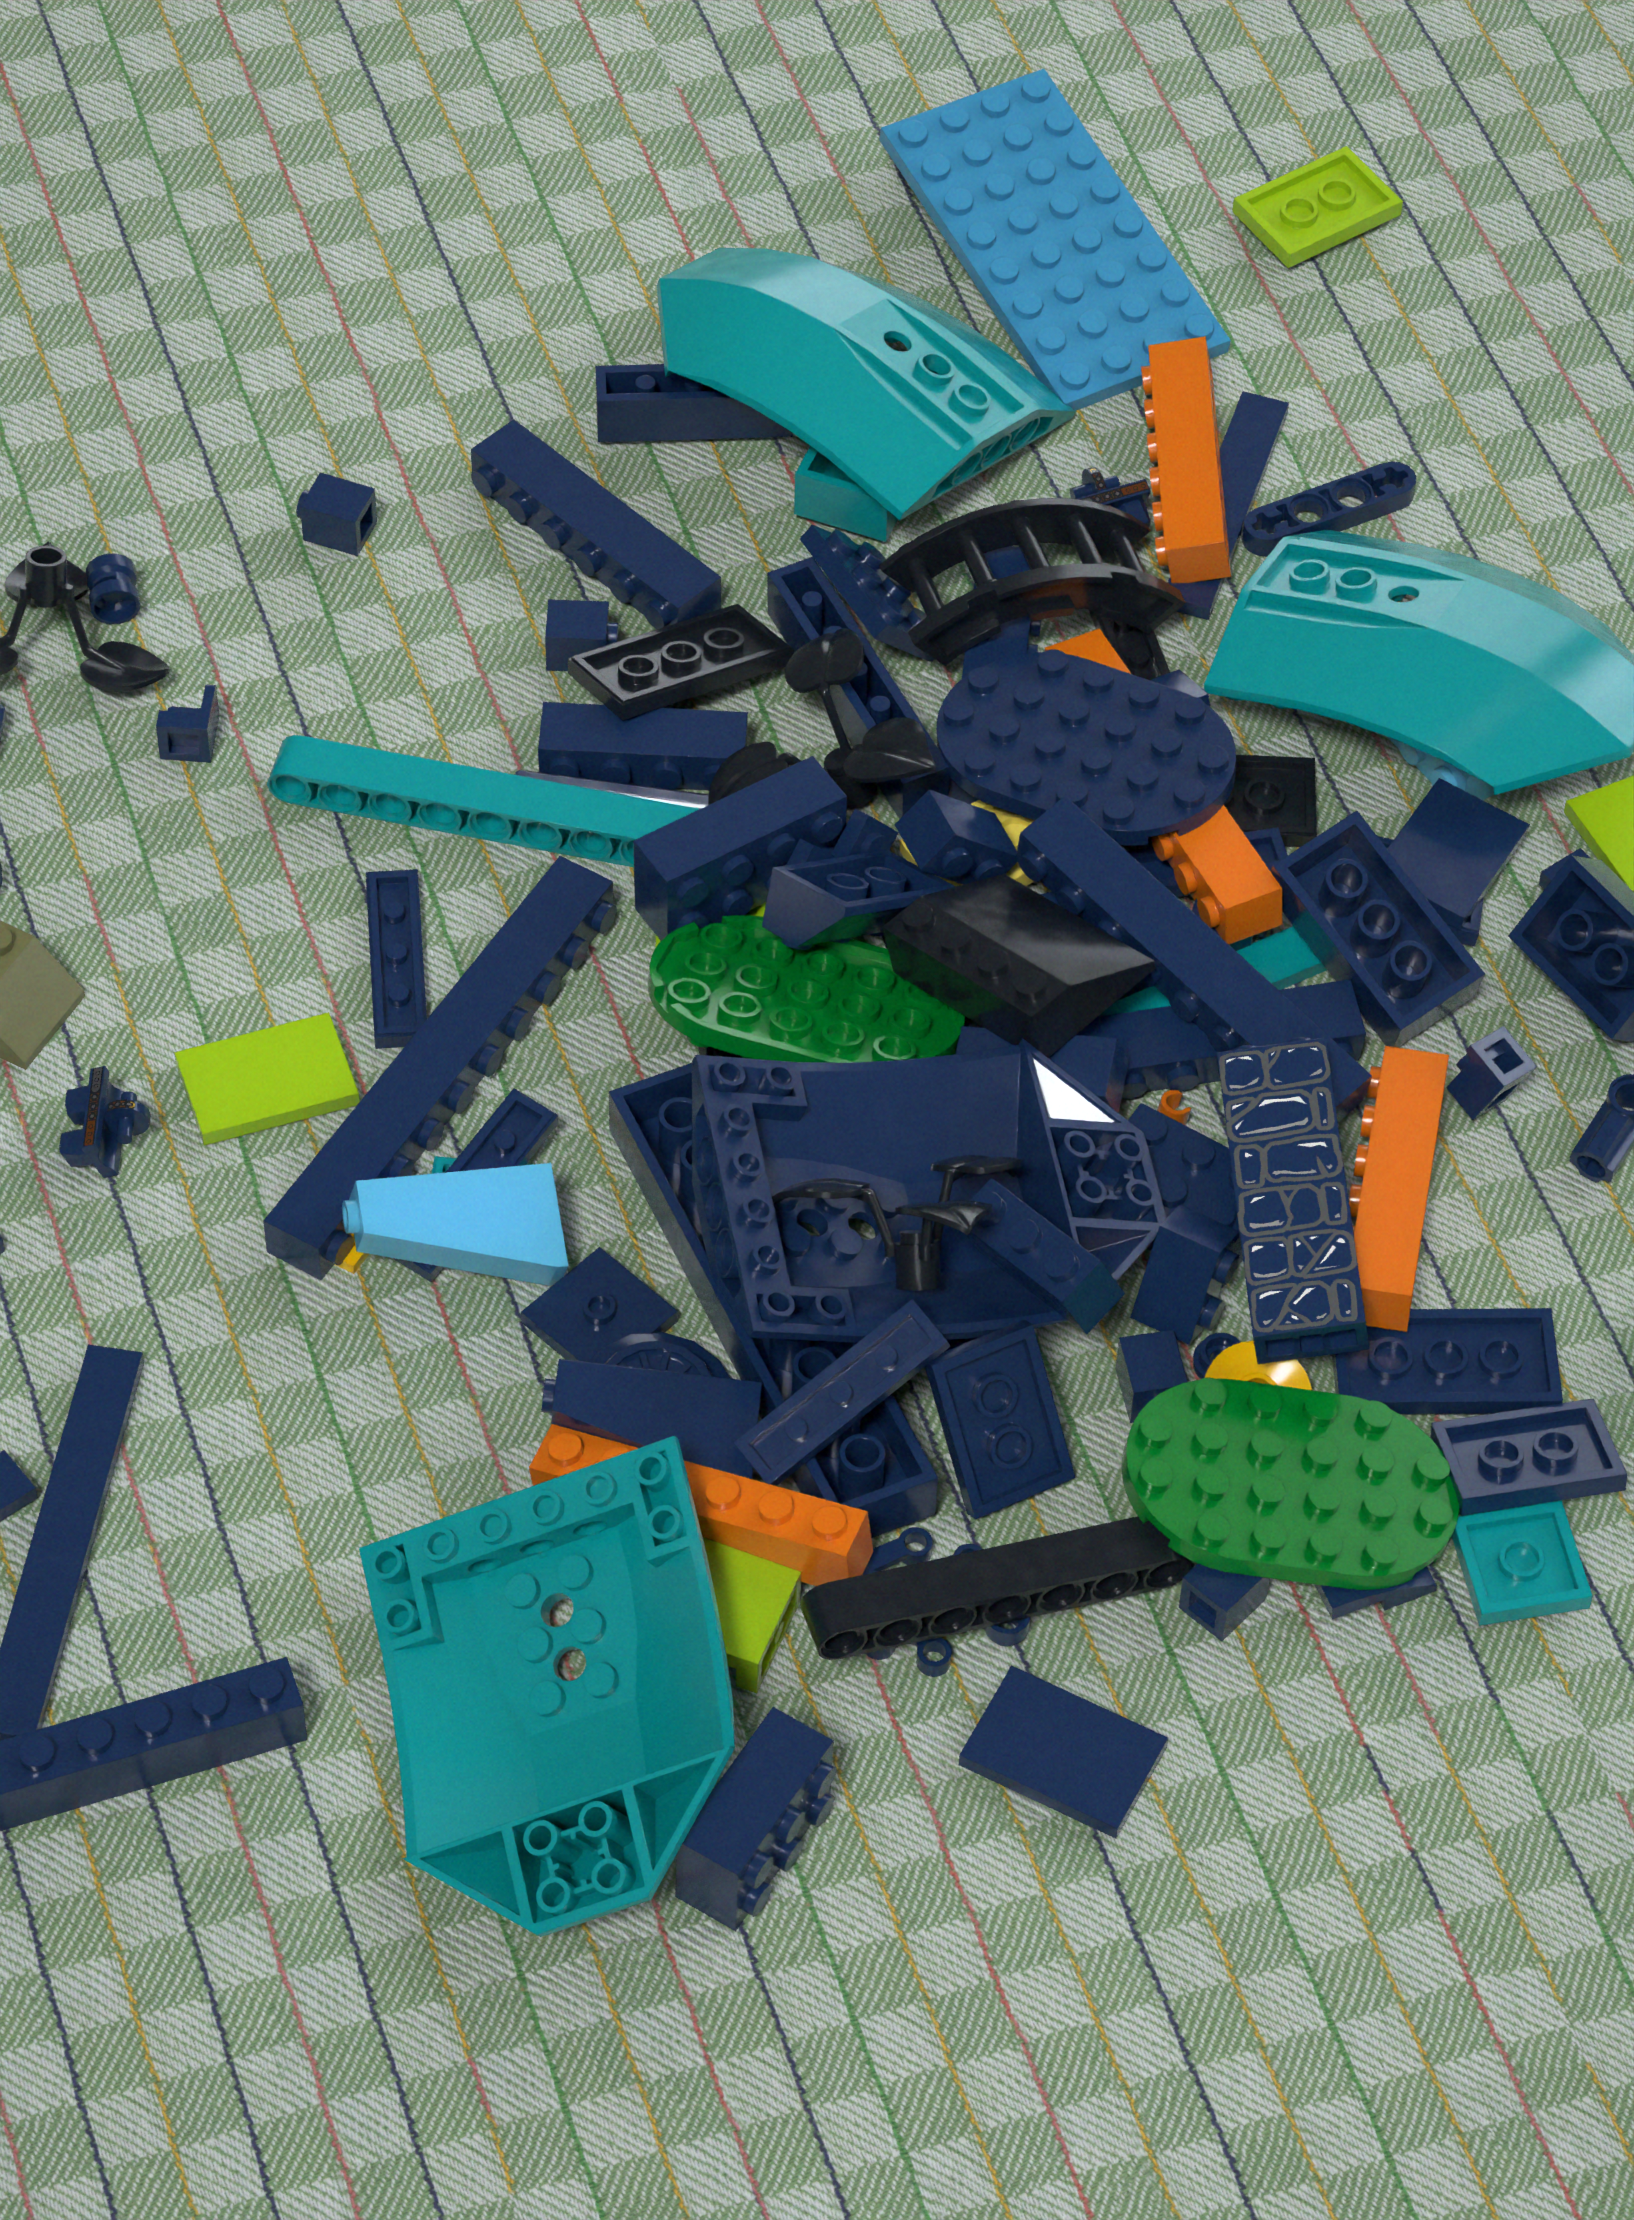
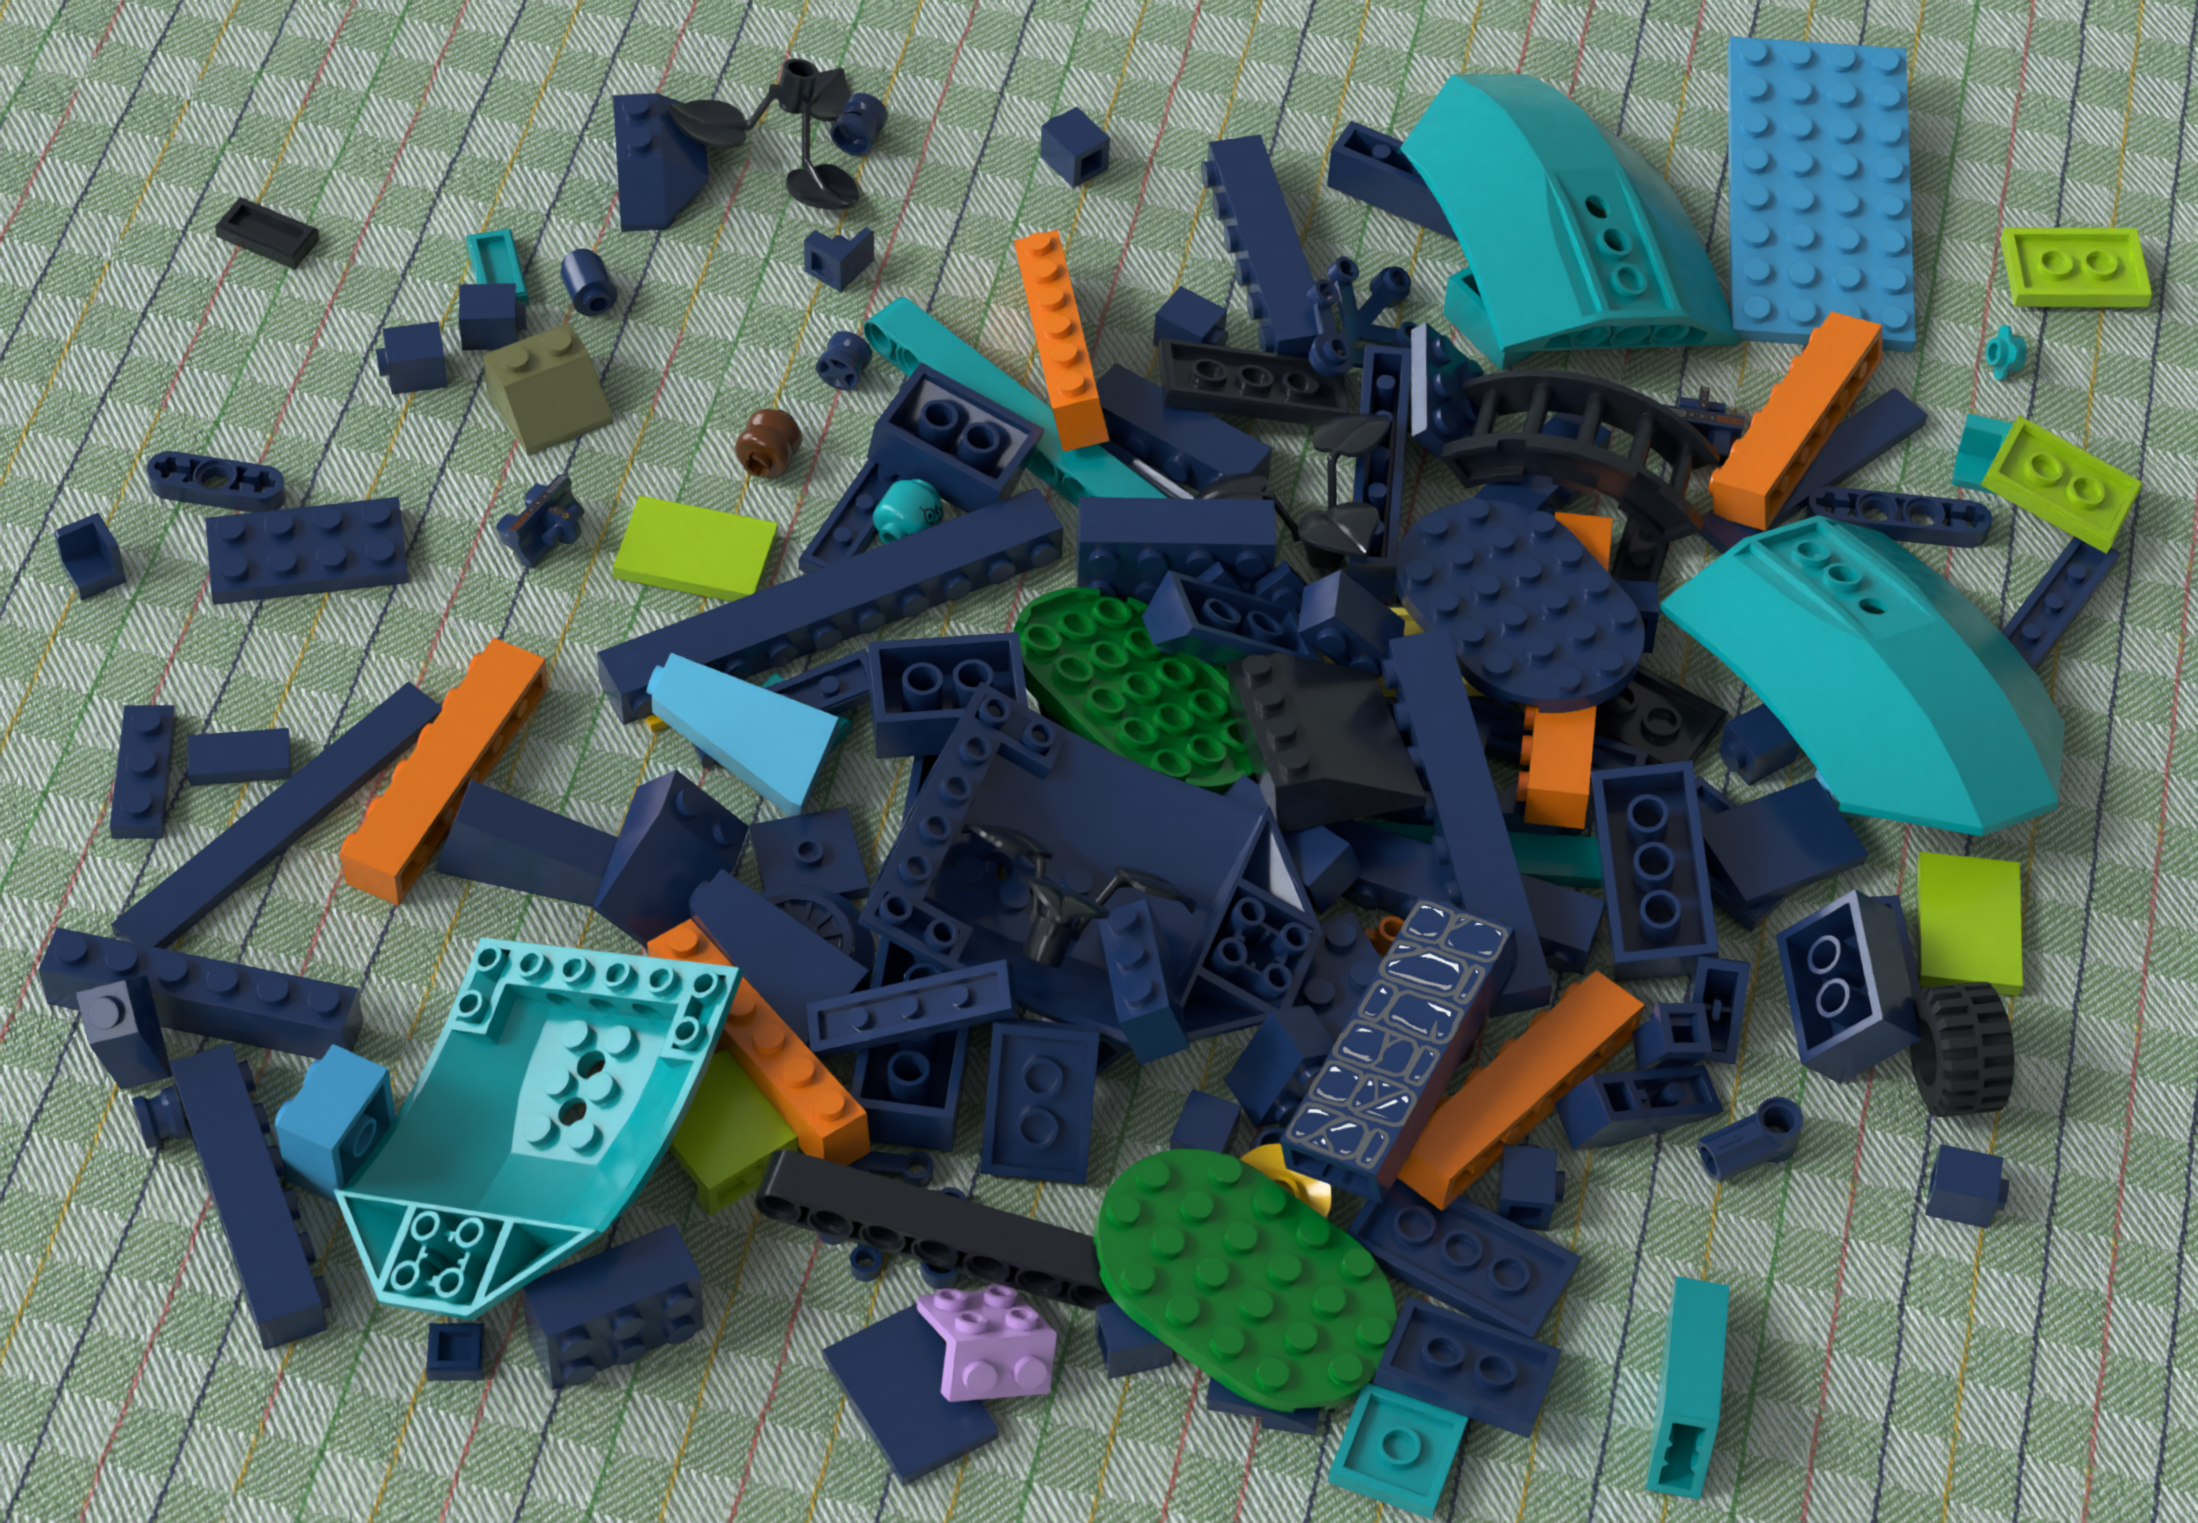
camera: 30 degrees right, 0 degrees up
none -> dark blue slope [76,974,172,1090]
none -> dark blue wheel [131,1086,188,1149]
none -> dark blue brick [169,1043,332,1351]
none -> dark azure brick [275,1044,396,1206]
none -> orange brick [340,637,548,906]
none -> dark blue tile [426,1323,485,1381]
none -> dark blue slope [434,780,618,907]
none -> dark blue slope [592,770,749,950]
none -> reddish brown piece [735,409,803,478]
none -> dark blue wheel [816,331,873,390]
none -> dark blue slope [867,362,1044,513]
none -> dark blue brick [868,632,1029,759]
none -> teal head [873,479,944,544]
none -> lavender bracket [917,1285,1057,1402]
none -> orange brick [1013,230,1109,452]
none -> dark blue plant [1307,256,1418,378]
none -> dark blue brick [1496,1143,1565,1231]
none -> dark blue slope [1554,1065,1724,1150]
none -> dark blue slope [1687,955,1751,1064]
none -> dark blue brick [1719,703,1799,786]
none -> teal panel [1951,414,2013,495]
none -> lime tile [1980,415,2144,554]
none -> teal plate [1986,325,2027,380]
none -> dark blue plate [2001,536,2120,672]

